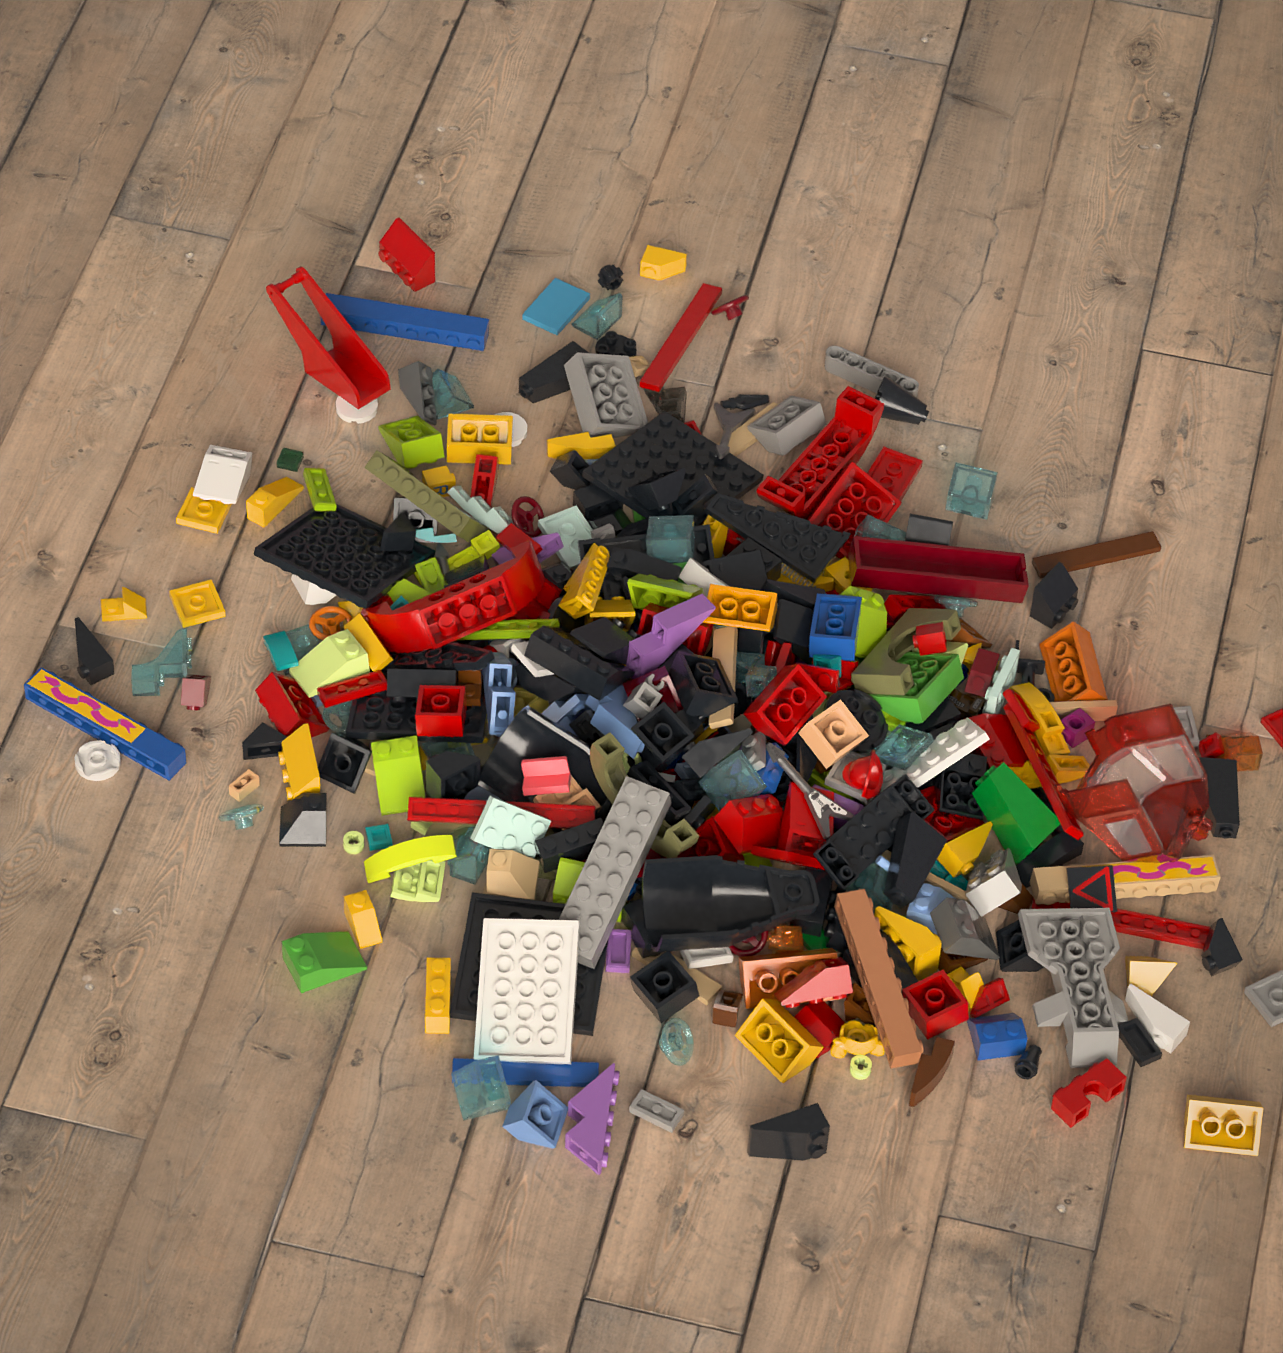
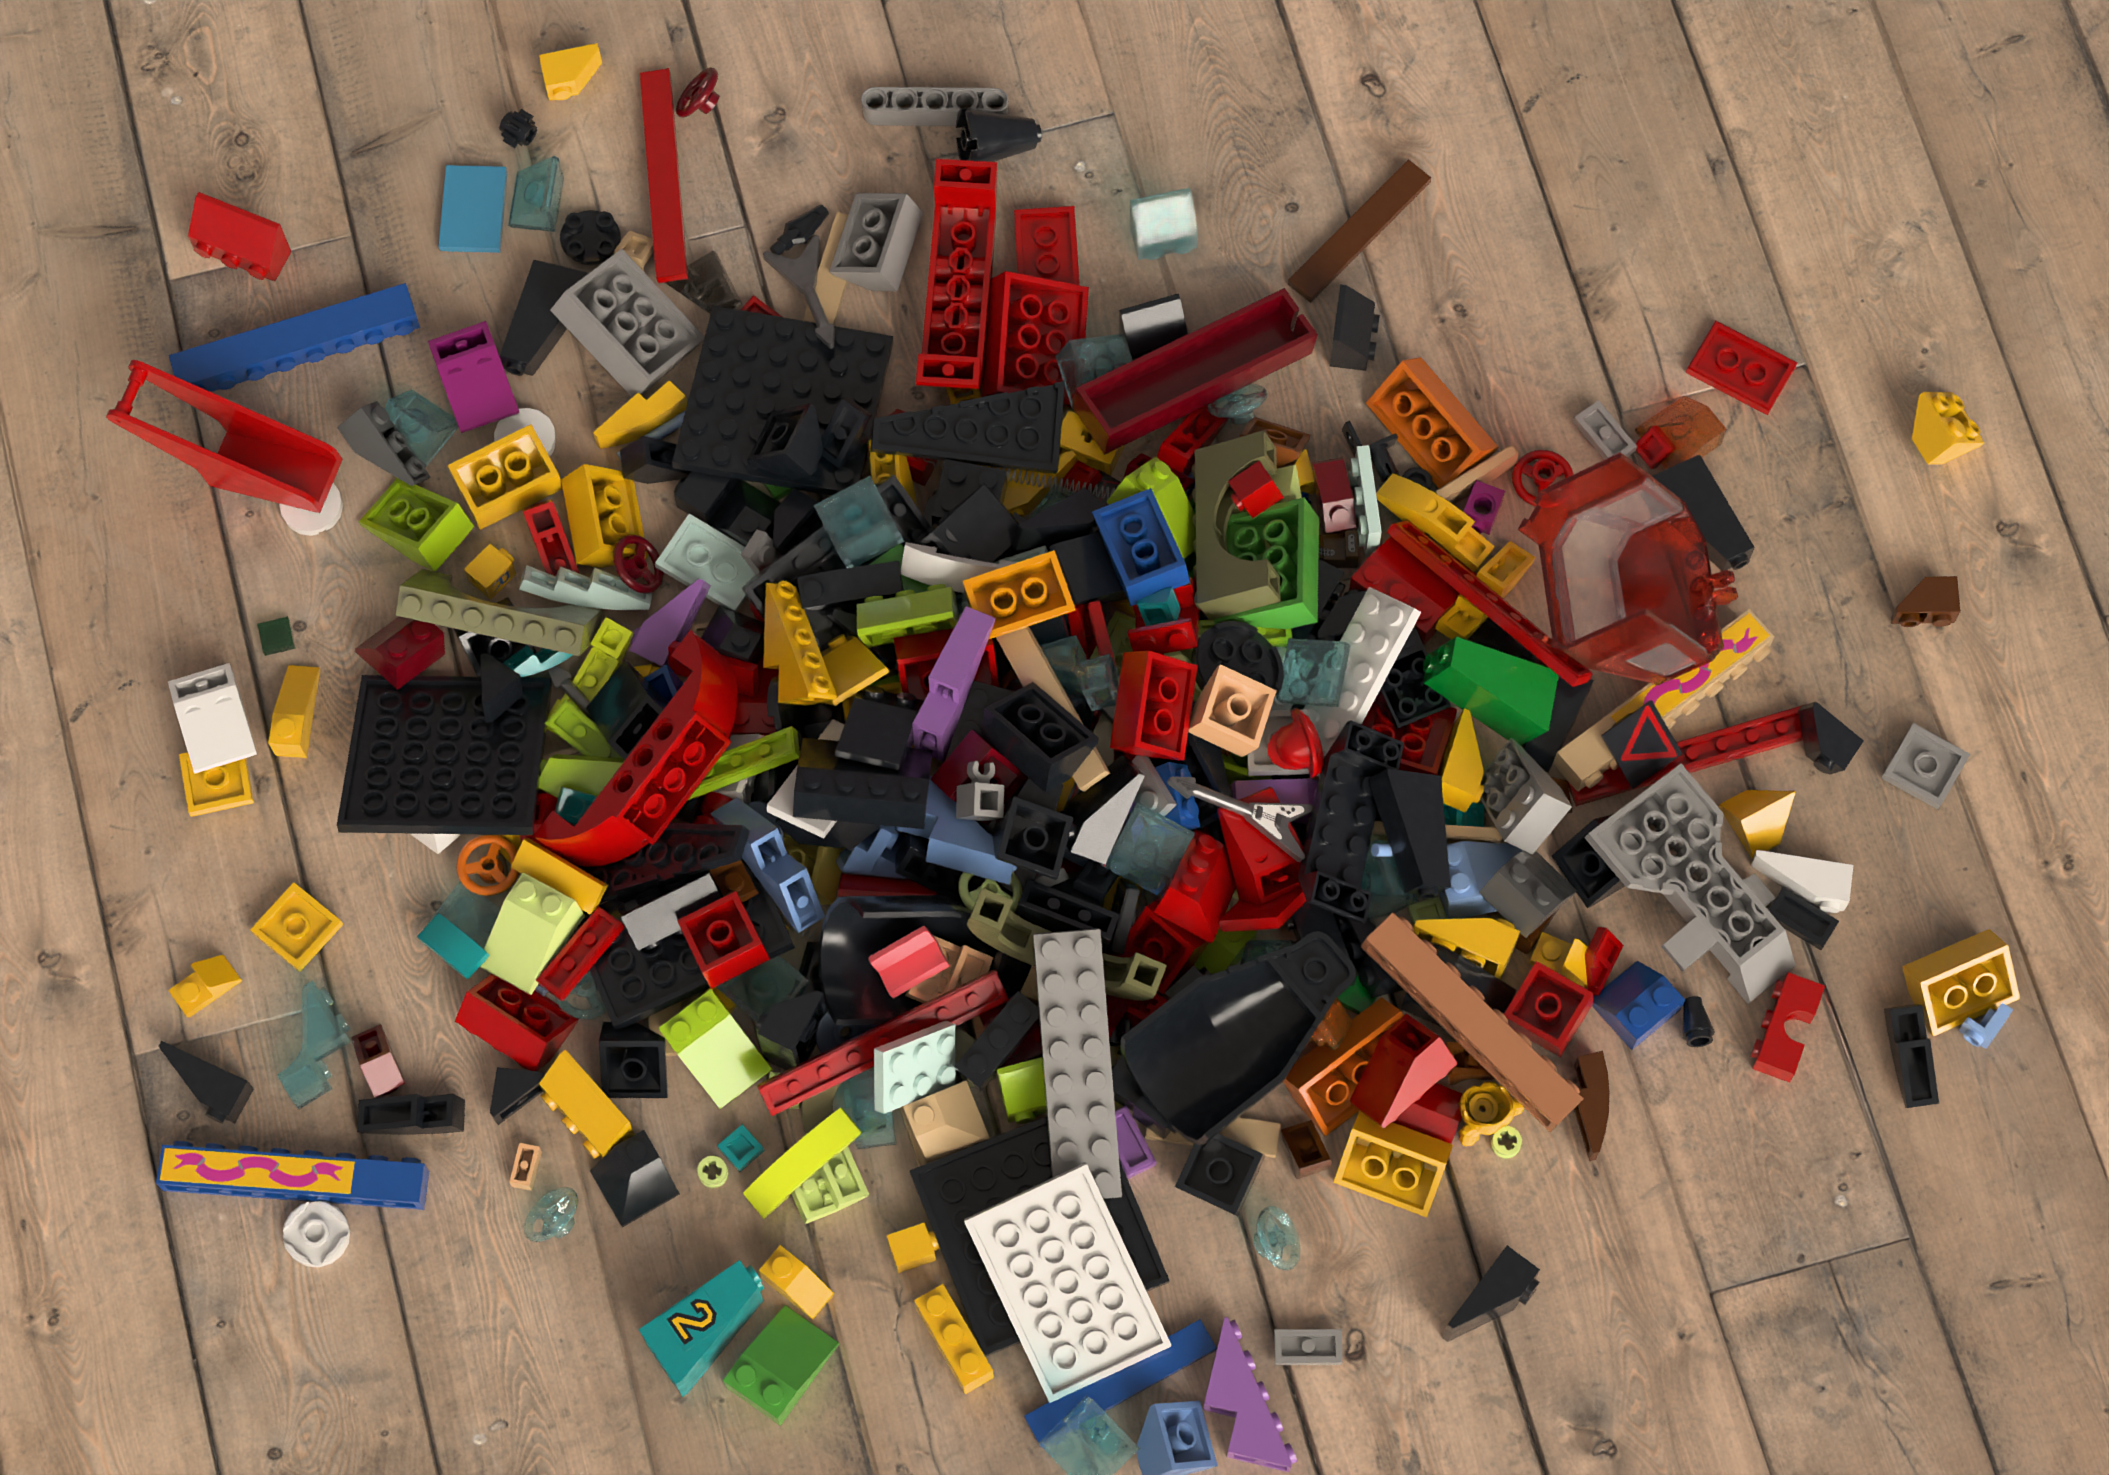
camera: 25 degrees left, 20 degrees up
lime tile [303,468,337,511] -> none
red tile [496,523,543,556] -> none
red tile [1002,689,1040,732] -> none
none -> dark red slope [355,616,445,690]
none -> black slope [357,1094,465,1135]
none -> magenta slope [428,321,520,433]
none -> yellow slope [561,464,648,568]
none -> teal slope [639,1260,764,1397]
none -> yellow brick [887,1222,940,1273]
none -> black slope [1884,1004,1939,1108]
none -> light blue bracket [1959,1002,2013,1049]

